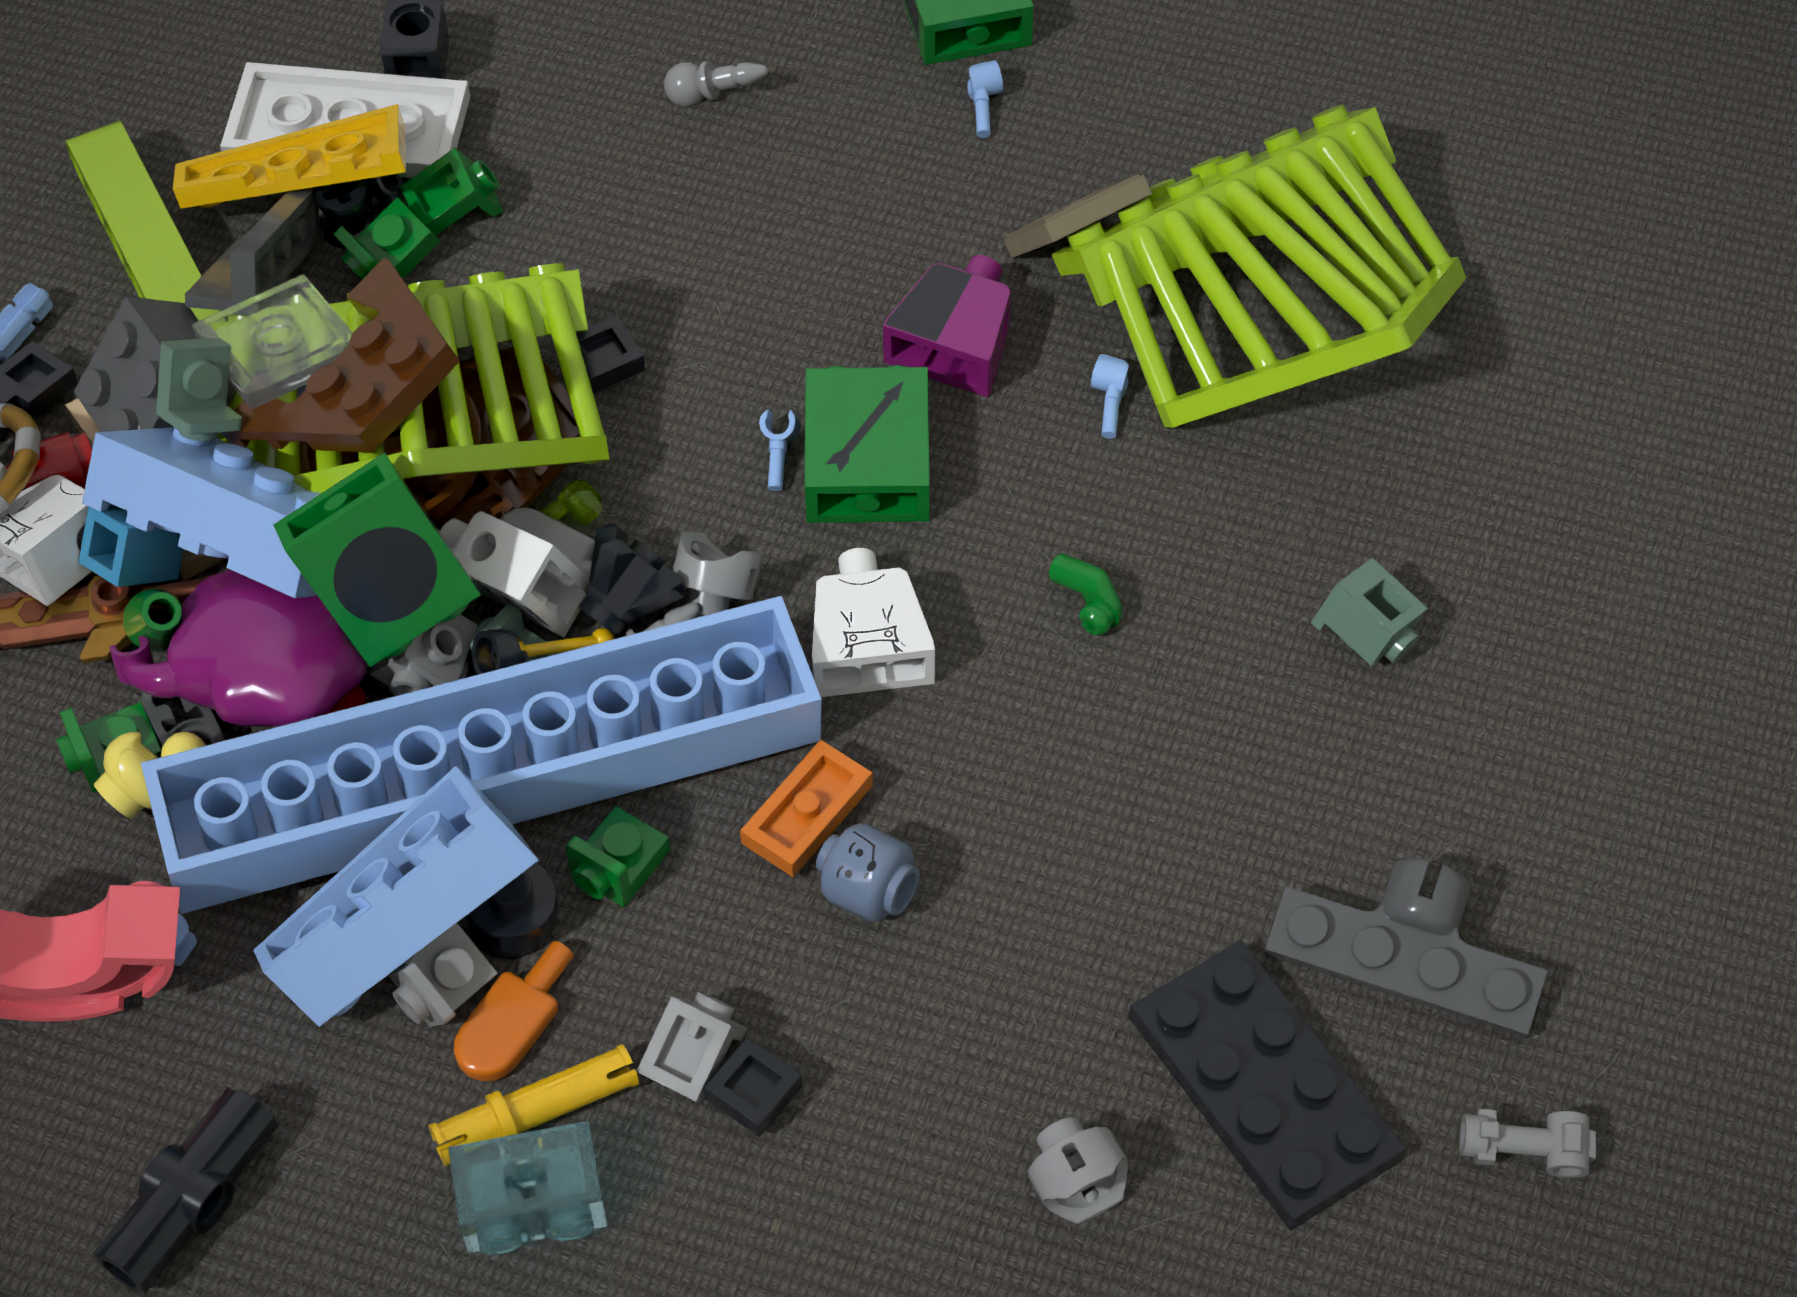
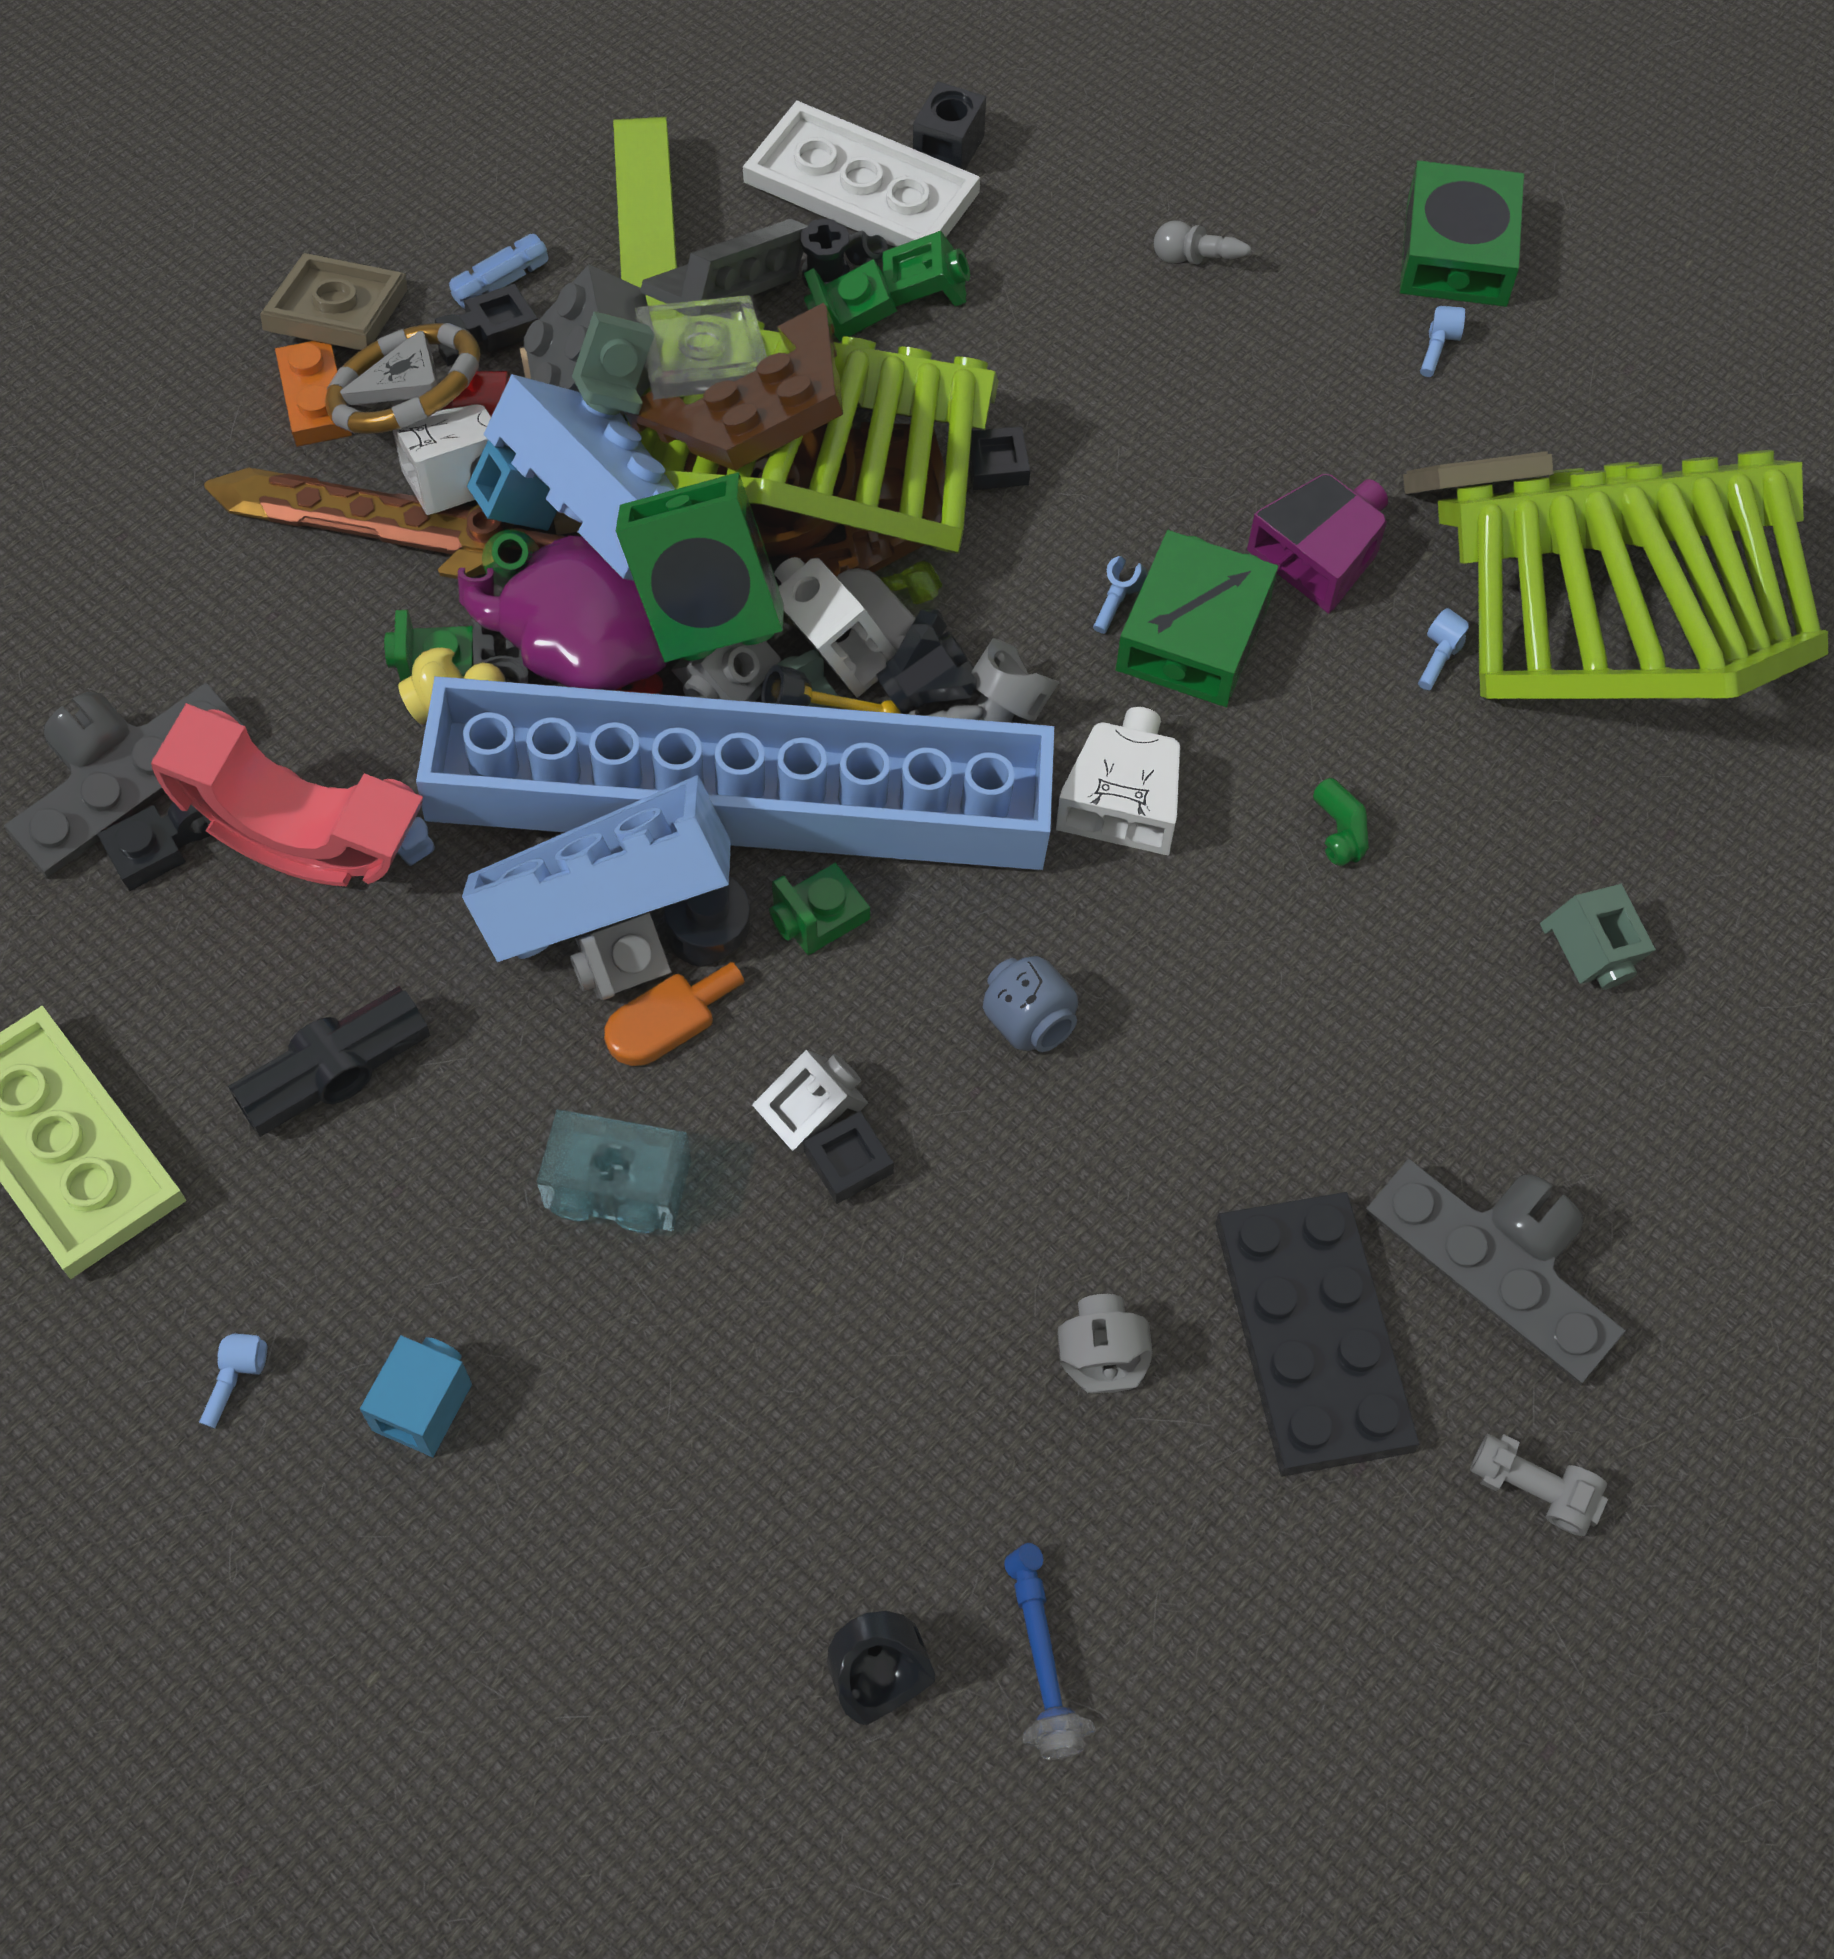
camera: 20 degrees right, 5 degrees up
yellow wing [173,104,406,209] -> none
yellow pin [428,1044,639,1167] -> none
orange plate [740,739,873,878] -> none

